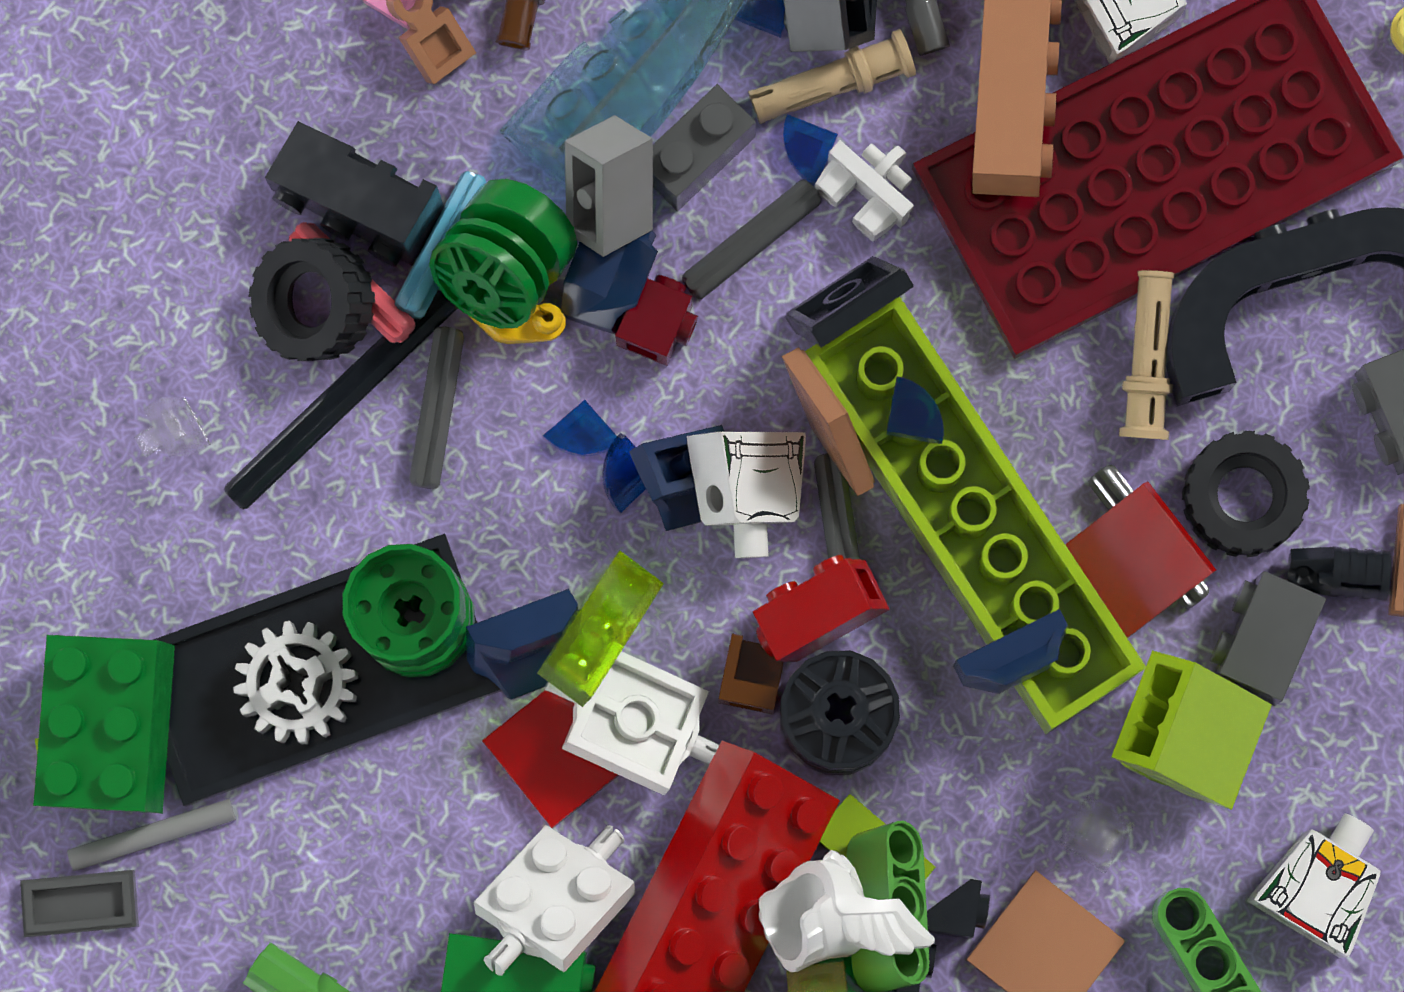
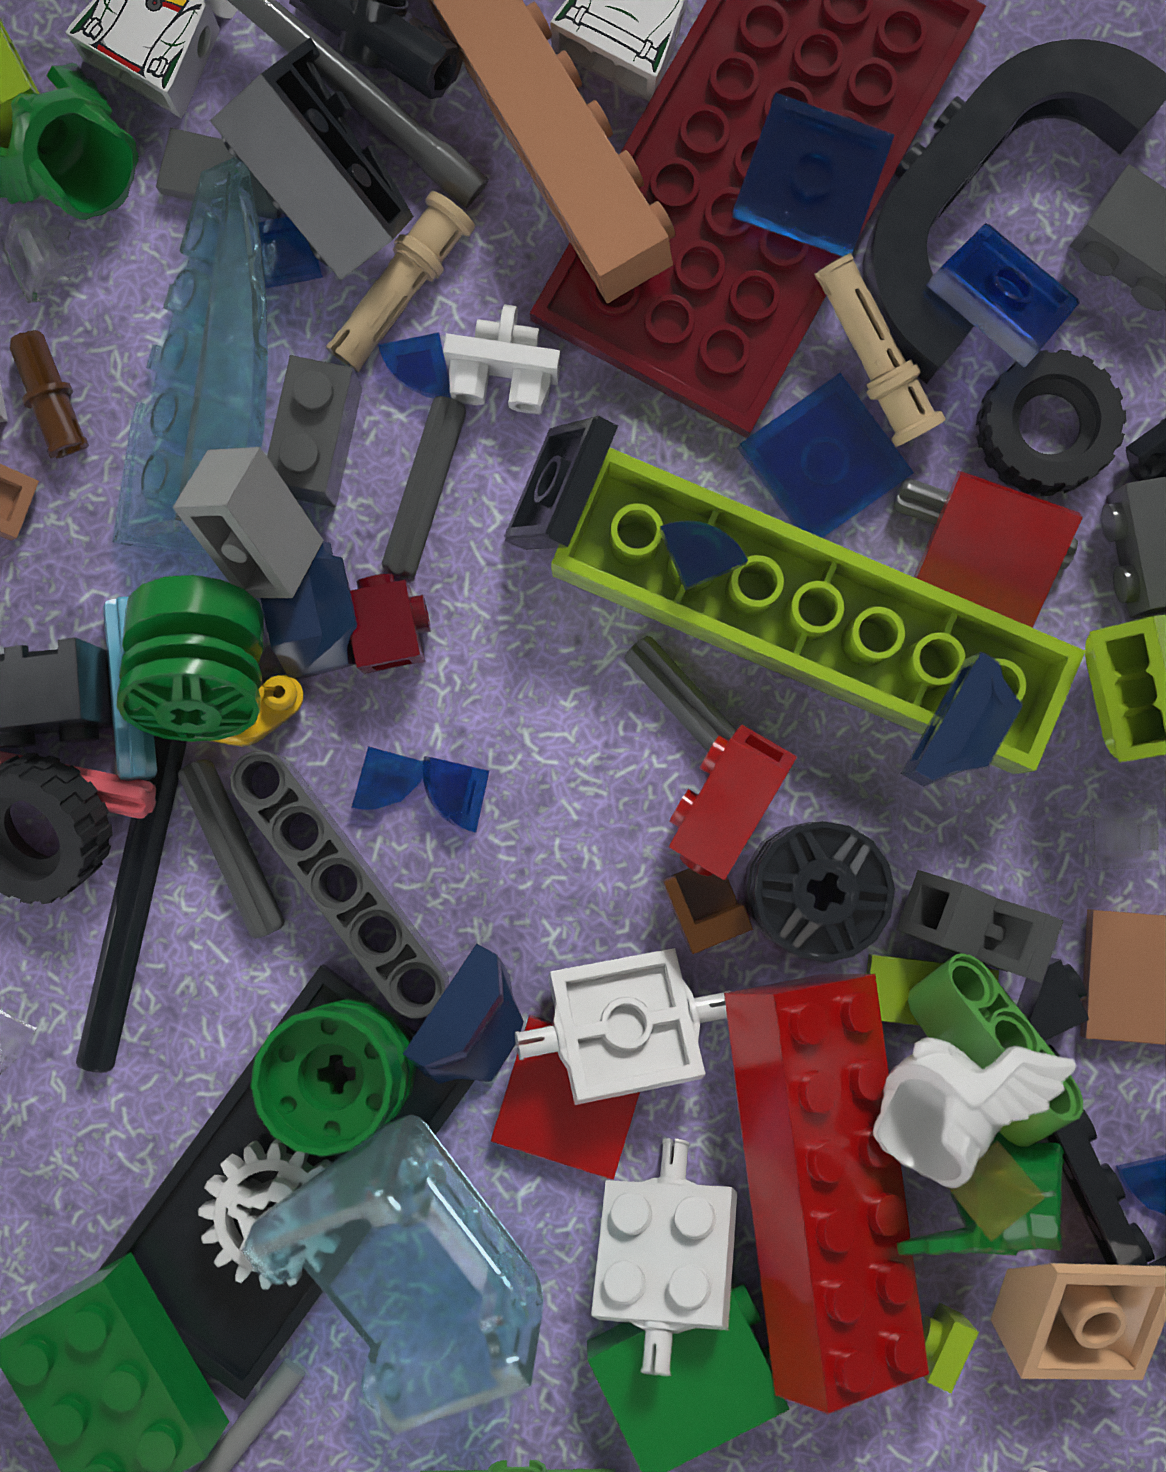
camera: 40 degrees left, 5 degrees up
clear neon green plate [537,550,664,707] -> none
dark blue slope [629,425,725,531] -> none
white torso [687,432,806,558] -> none
nougat tile [782,347,875,496] -> none
none -> dark grey beam [230,751,449,1018]
none -> clear light blue windscreen [242,1115,543,1434]
none -> clear blue tile [732,93,895,256]
none -> clear blue tile [737,373,914,539]
none -> dark grey brick [896,870,1064,984]
none -> clear blue tile [927,223,1080,368]

